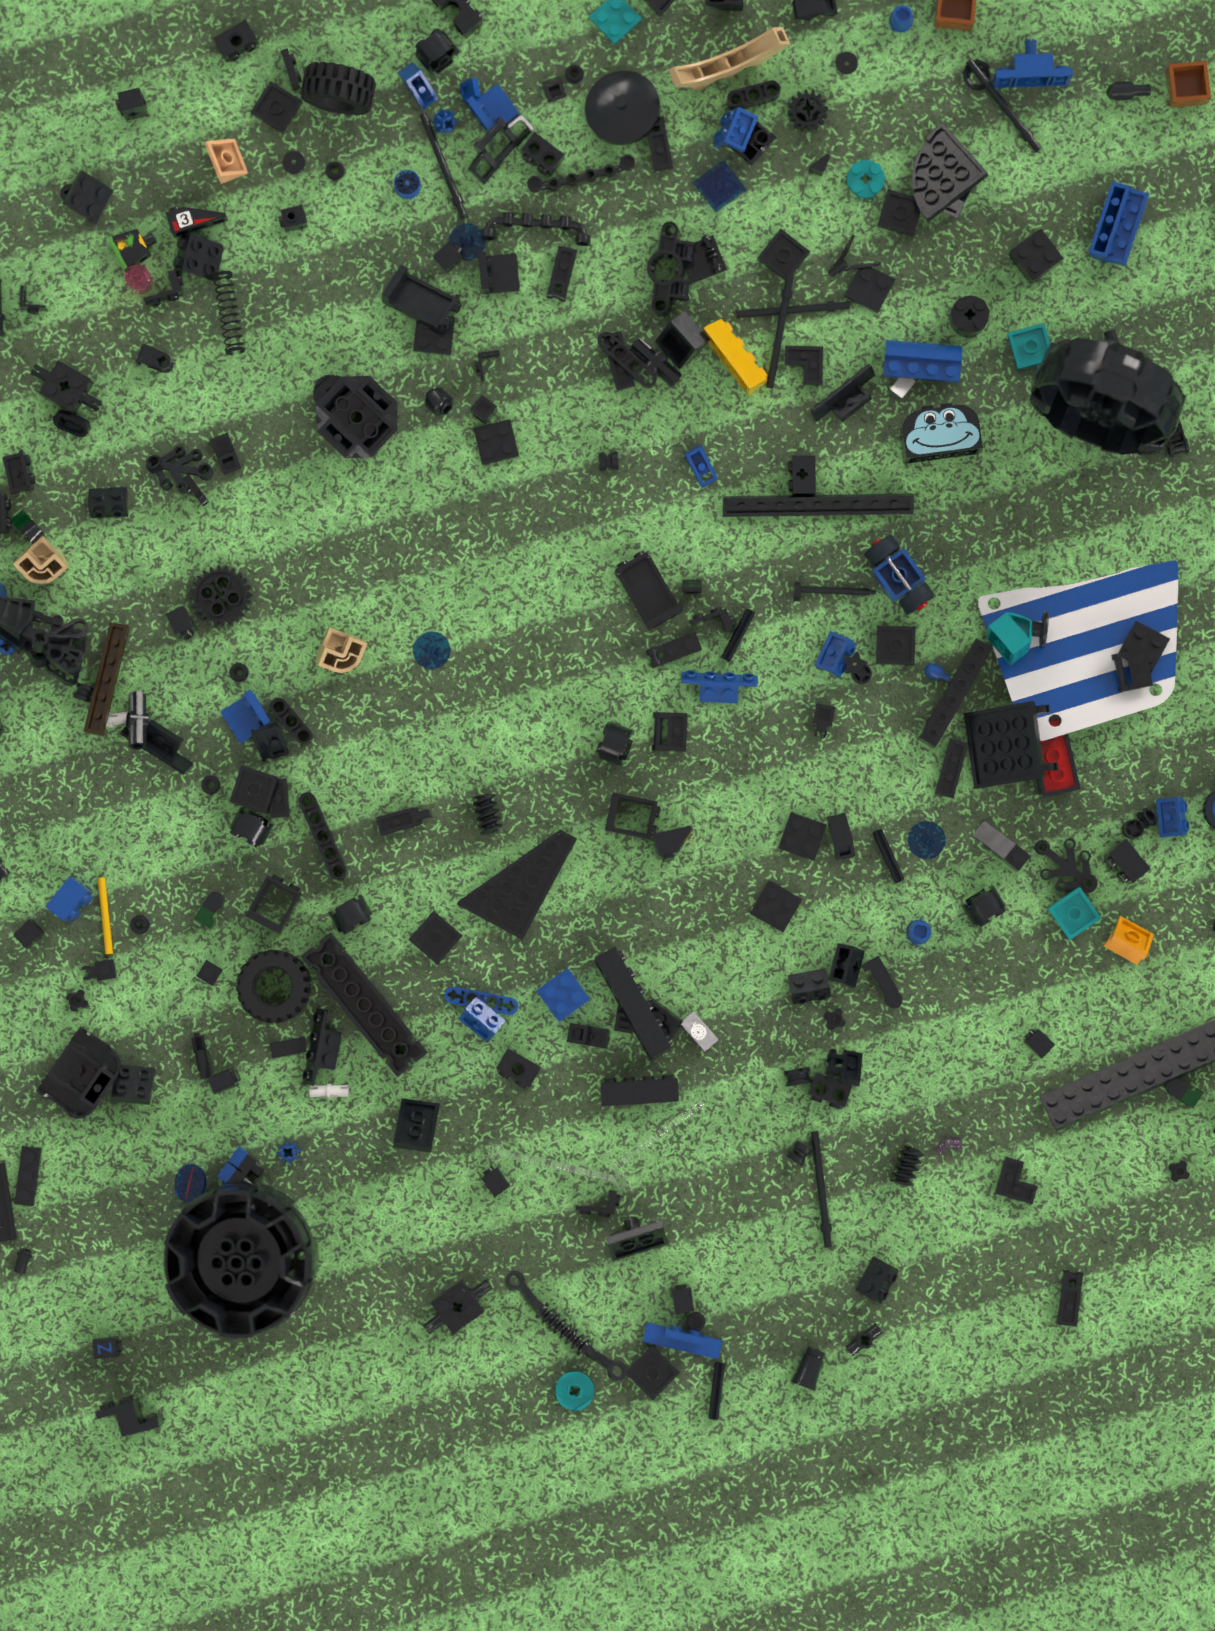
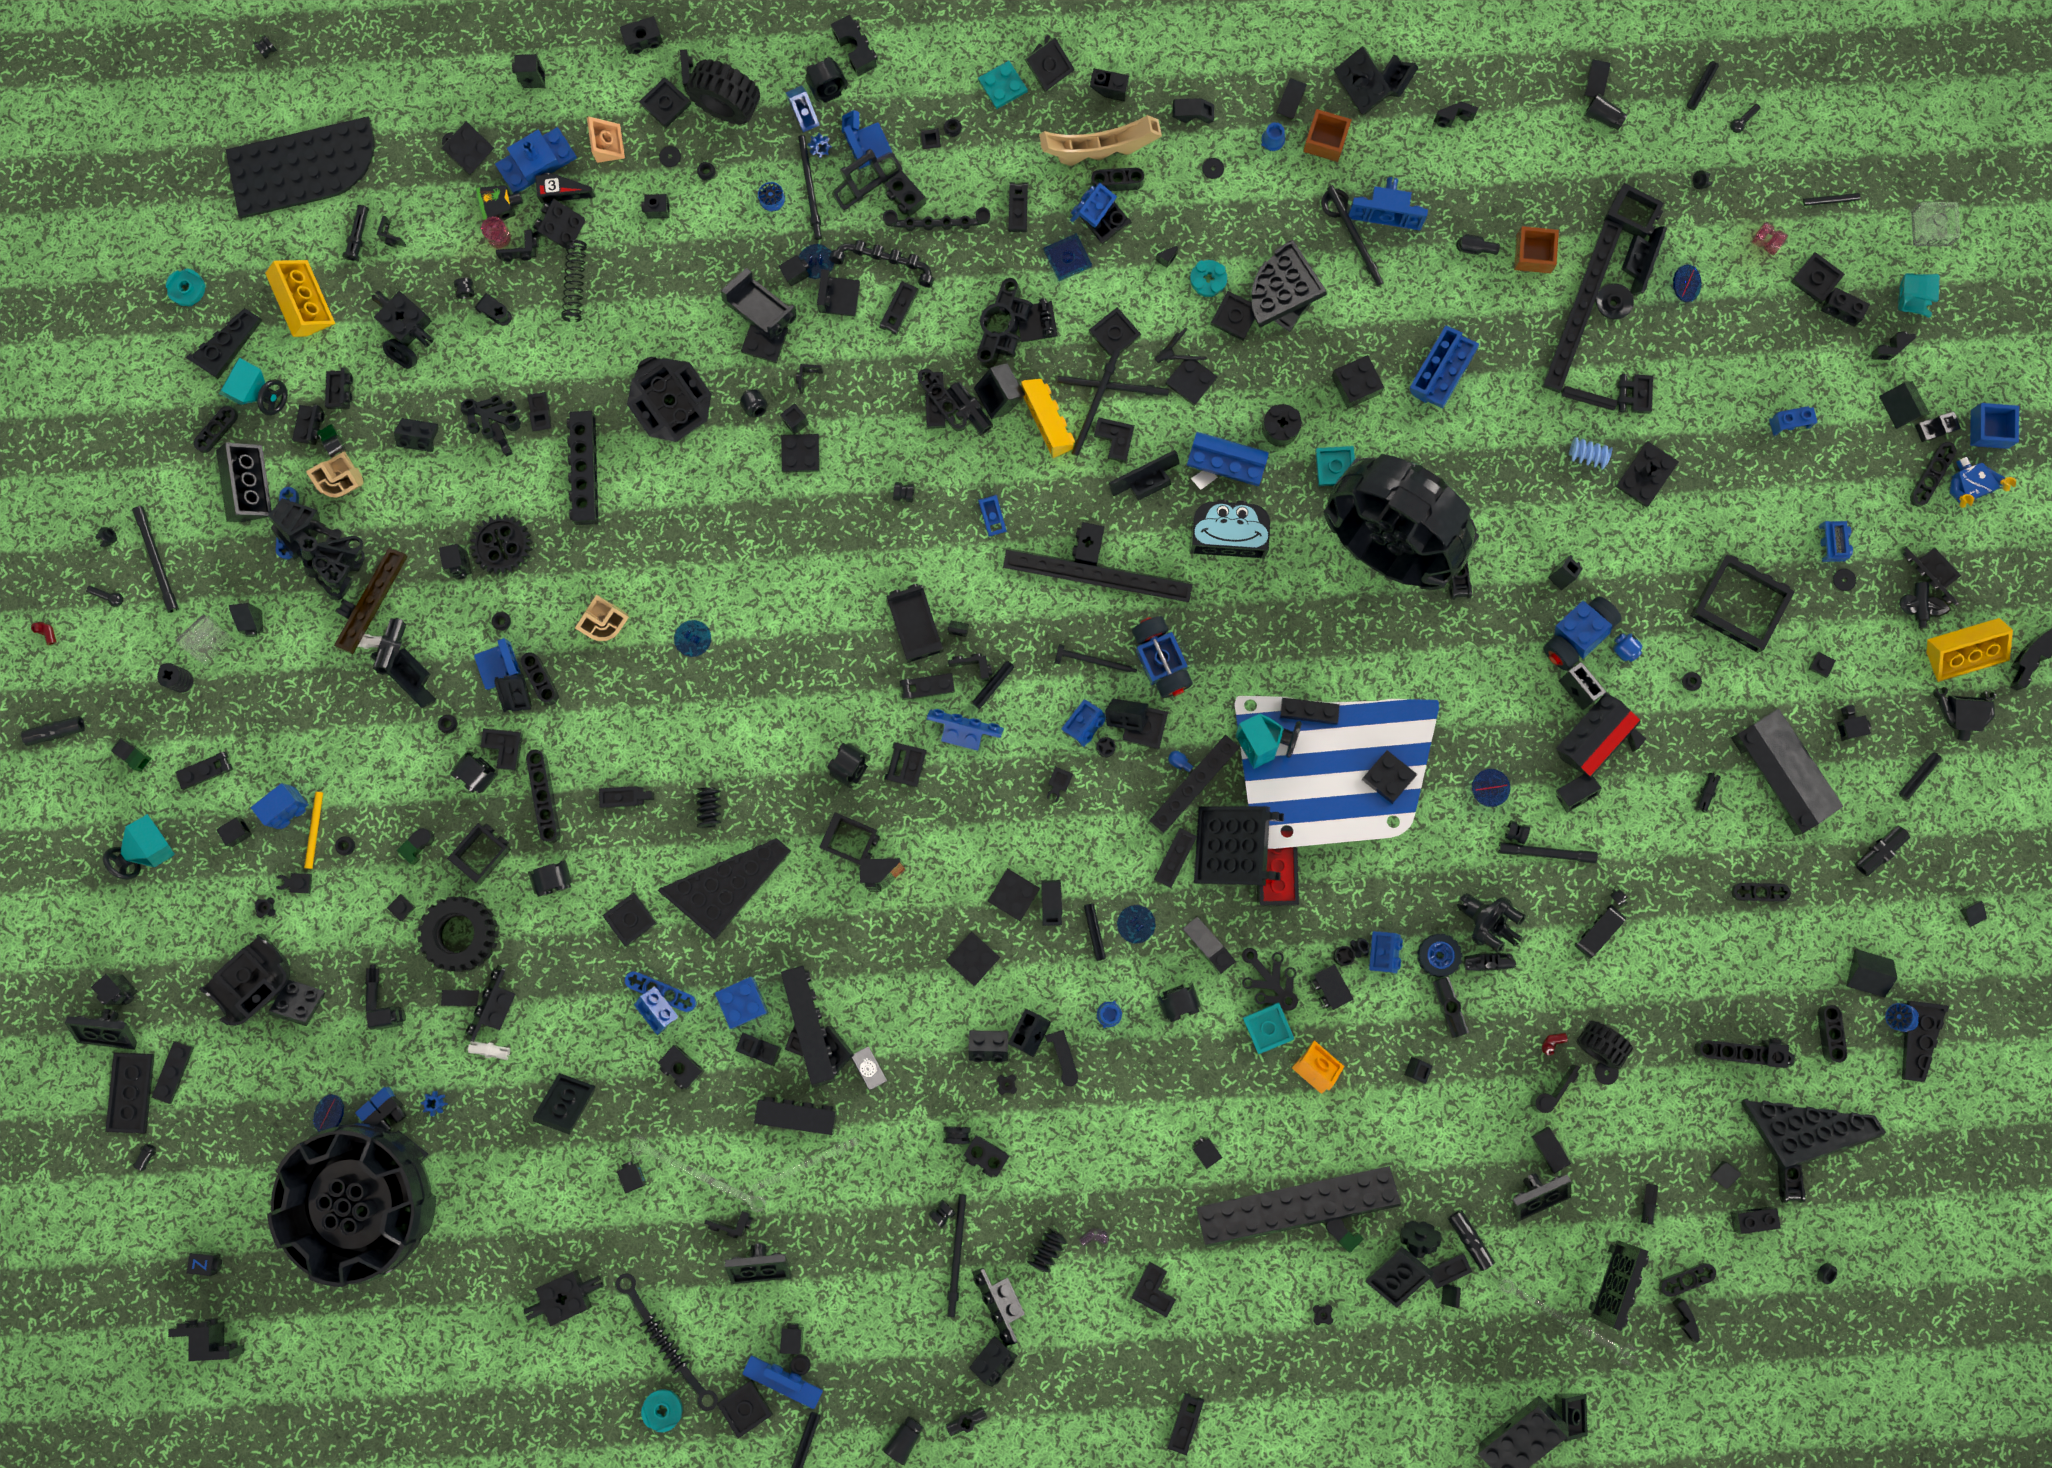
camera: 10 degrees right, 5 degrees down
black plate [229,765,279,814] -> none
black brick [300,932,429,1077] -> none
black dish [585,71,661,145] -> none
black gear [787,89,828,132] -> none
black plate [825,1049,863,1087] -> none
black plate [843,652,868,676] -> none
black plate [1111,648,1153,693] -> none
none -> black wheel [454,278,475,299]
none -> blue brick [495,127,577,194]
none -> black brick [567,410,599,525]
none -> bracket [972,1268,1025,1346]
none -> black hinge [1105,699,1149,731]
none -> black plate [1280,697,1340,725]

